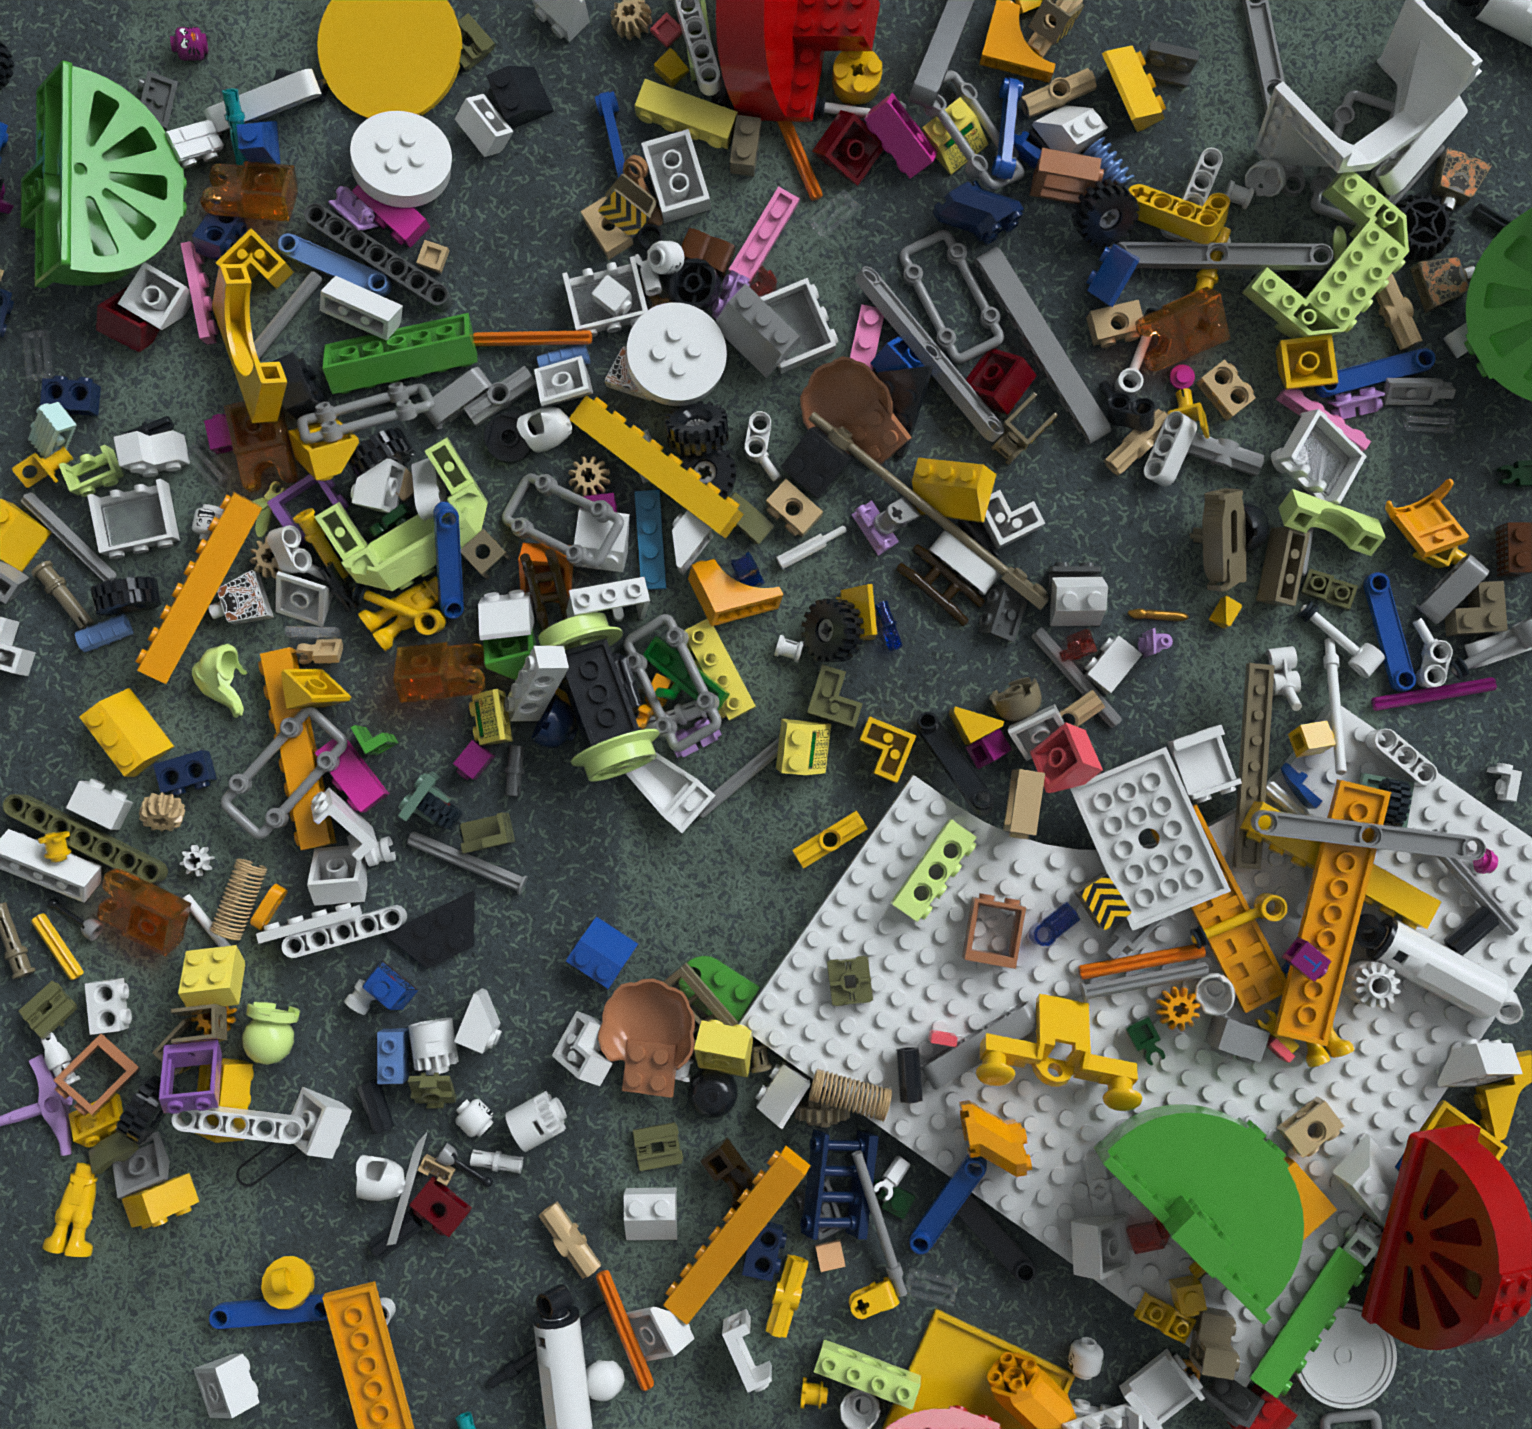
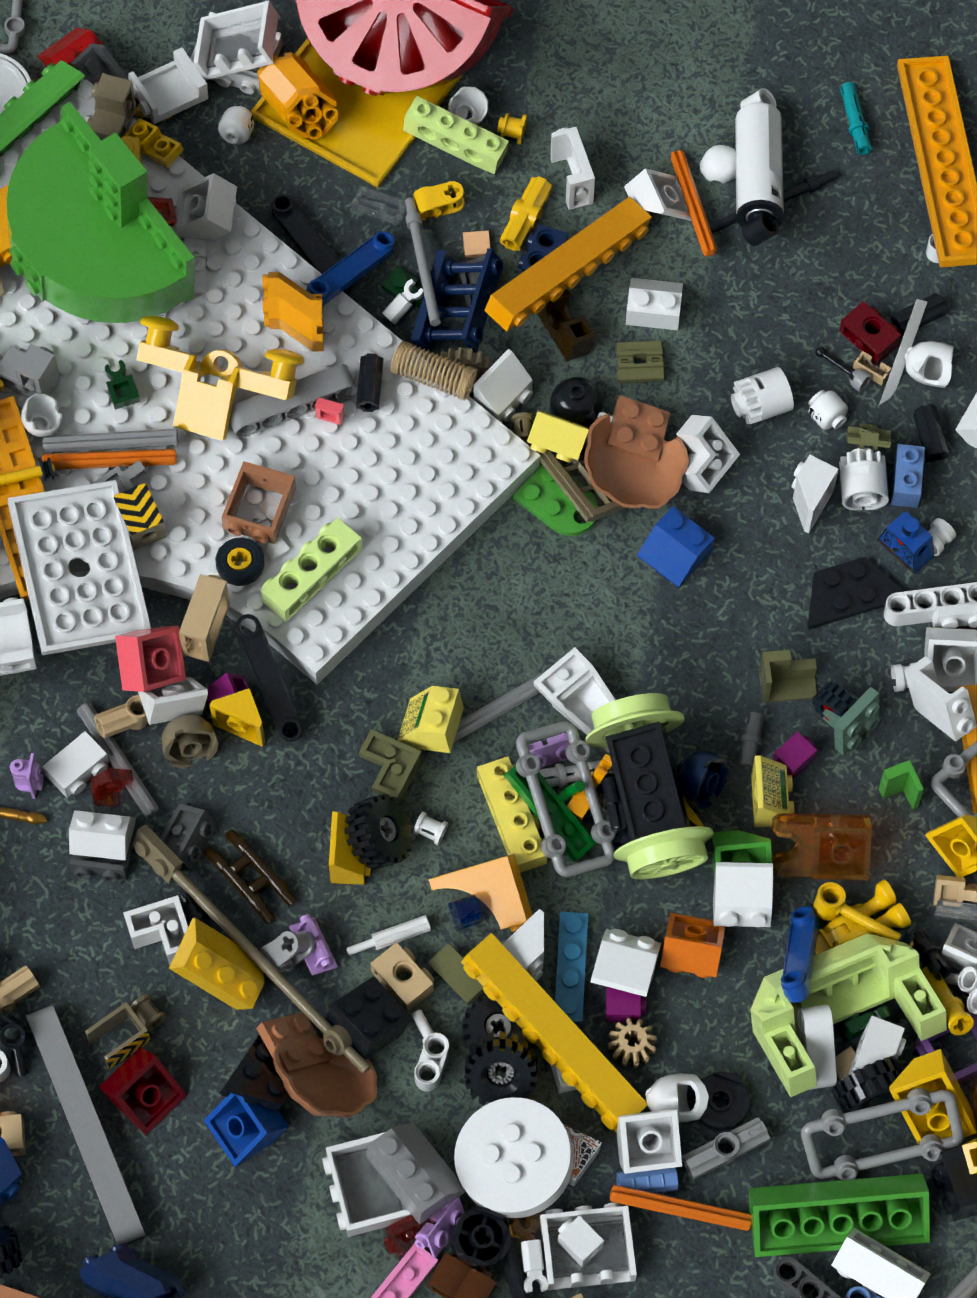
camera: 175 degrees left, 20 degrees down
dark pink brick [315,739,389,812] -> none
light grey axle [407,831,528,895] -> none
light grey beam [424,367,492,430] -> none
dark tan piece [461,529,511,580] -> none
white pin [470,1149,524,1174] -> none
light grey bar [502,473,624,568] -> none
white brick [504,646,569,721] -> none
dark brown piece [520,549,569,630] -> none
tan piece [539,1202,601,1279] -> none
white window [566,577,650,621] -> none
white head [647,241,684,274] -> none
yellow piece [792,811,868,869] -> none
olive piece [827,956,873,1007] -> none
bright pink plate [850,304,884,370] -> none
light grey beam [855,266,1004,442] -> none
yellow brick [859,716,916,783] -> none
clear blue axle [874,601,903,651] -> none
light grey bar [899,230,1004,363] -> none
white beam [928,531,1000,595] -> none
clear blue piece [1029,902,1081,946] -> none
light orange gear [1155,986,1200,1031] -> none
none -> black bush [215,537,265,586]

